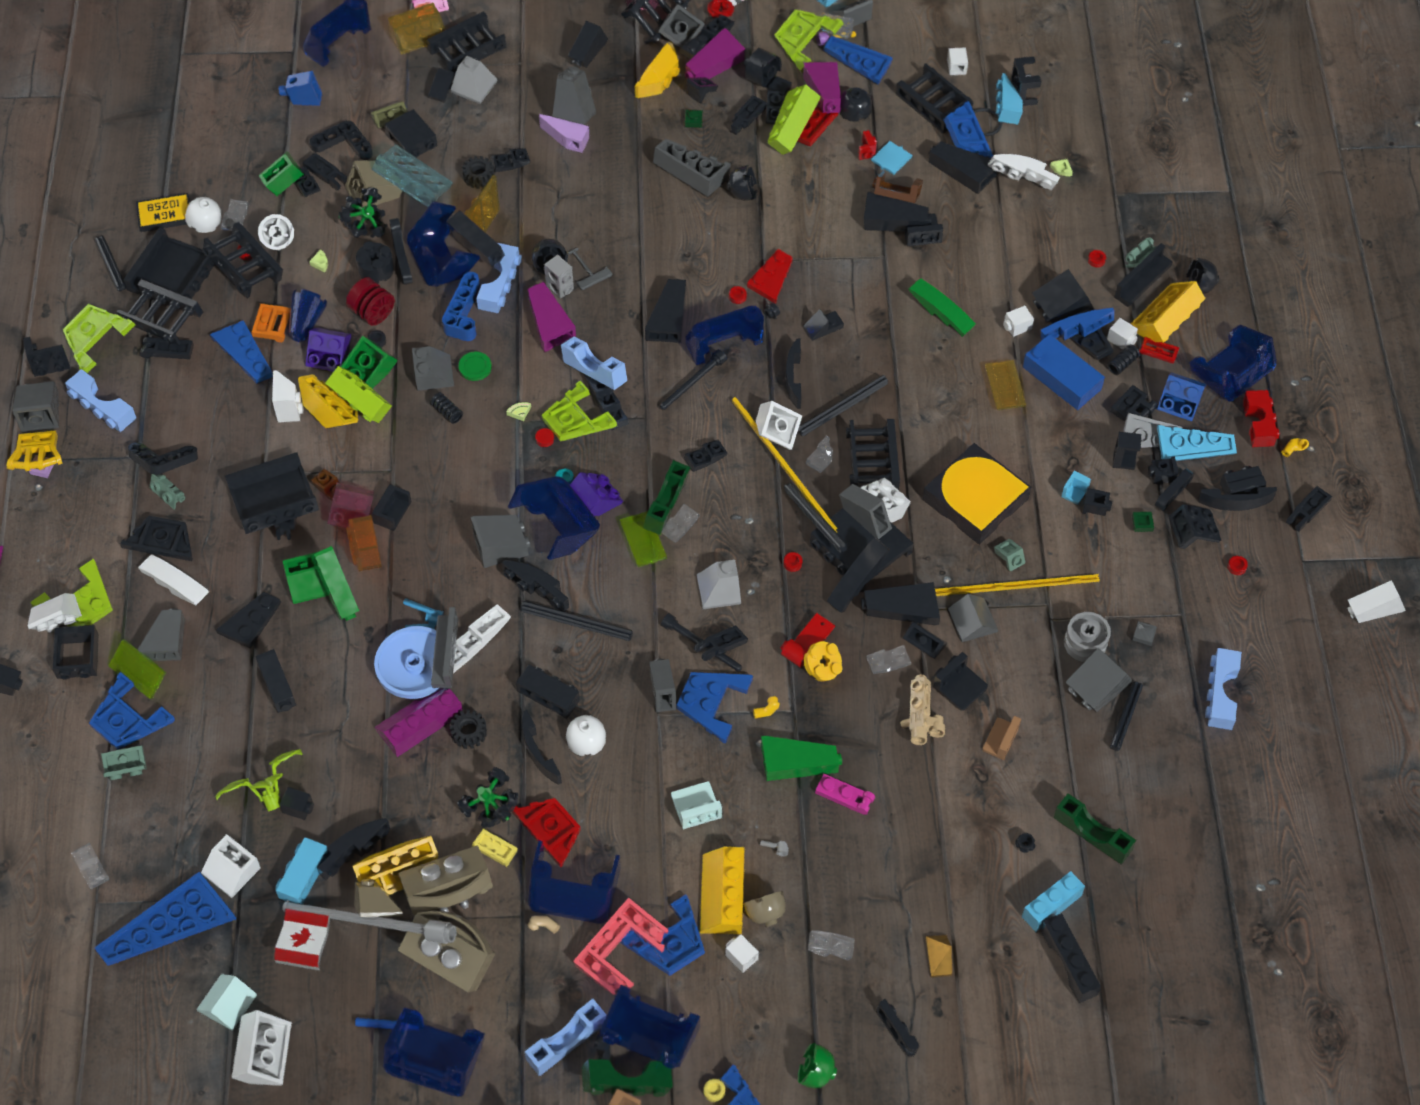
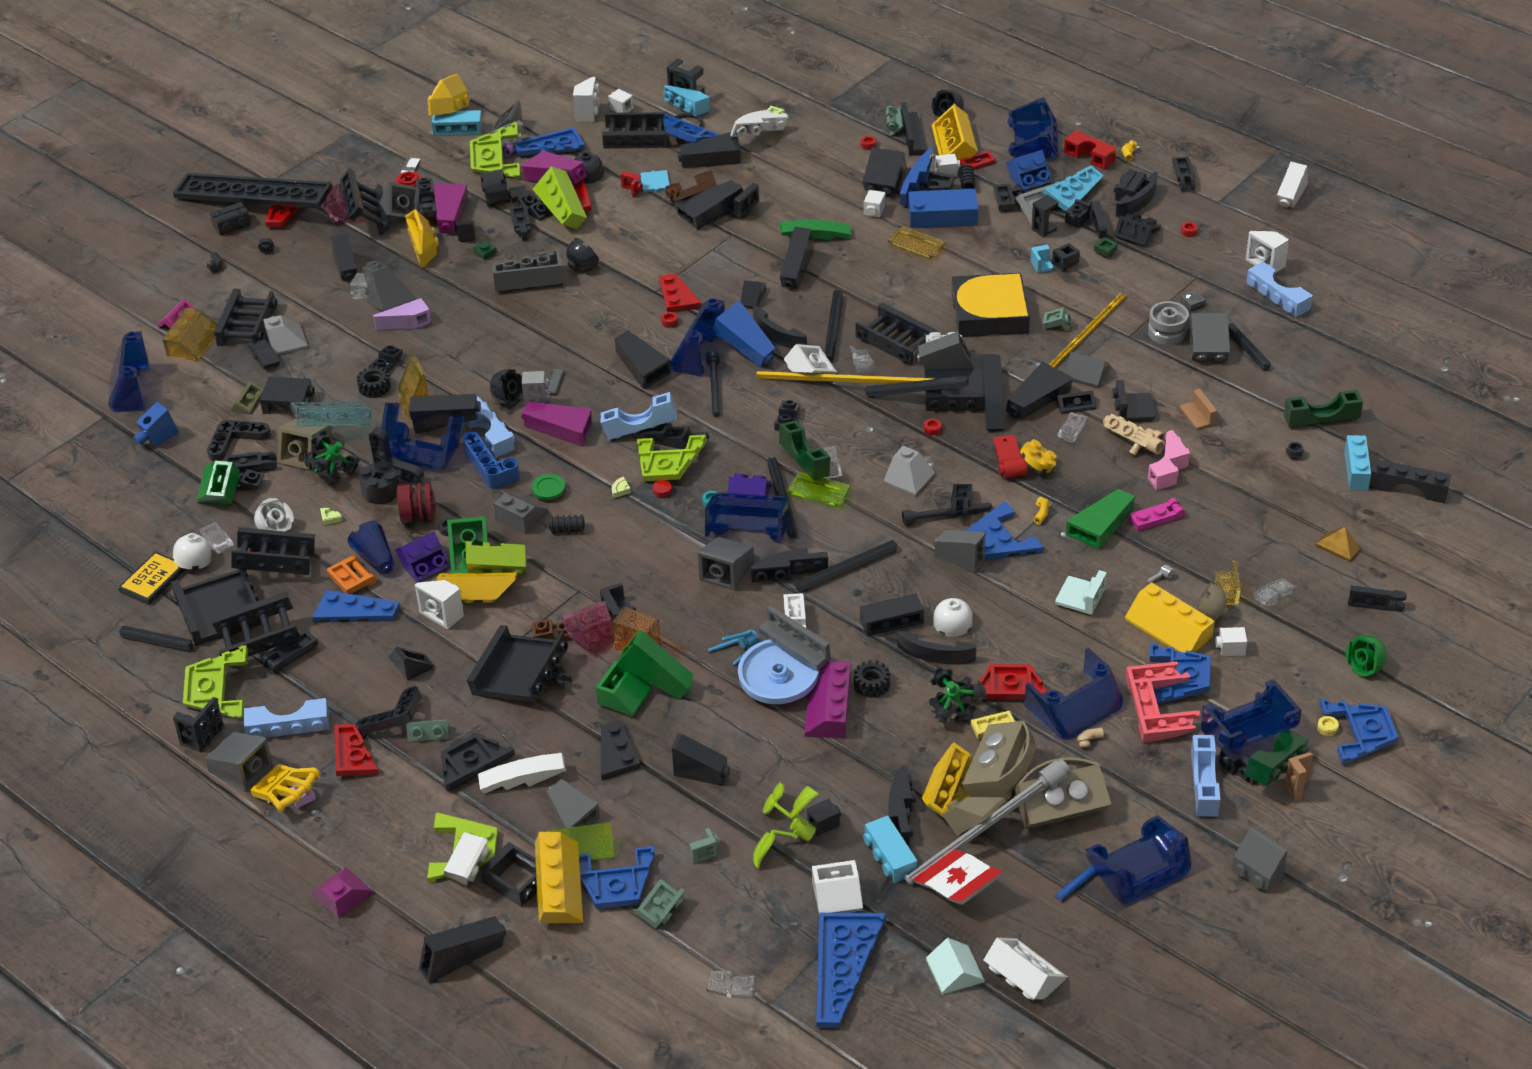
camera: 45 degrees left, 15 degrees down
none -> red wing [334,724,378,776]
none -> black slope [389,646,434,681]
none -> yellow slope [535,832,583,924]
none -> white slope [573,77,600,122]
none -> sand green bracket [689,828,719,864]
none -> blue slope [713,301,775,368]
none -> black axle [767,457,798,538]
none -> black slope [780,227,814,289]
none -> bright pink arch [1148,430,1191,490]
none -> clear yellow panel [1214,561,1241,605]
none -> white slope [1246,231,1289,273]

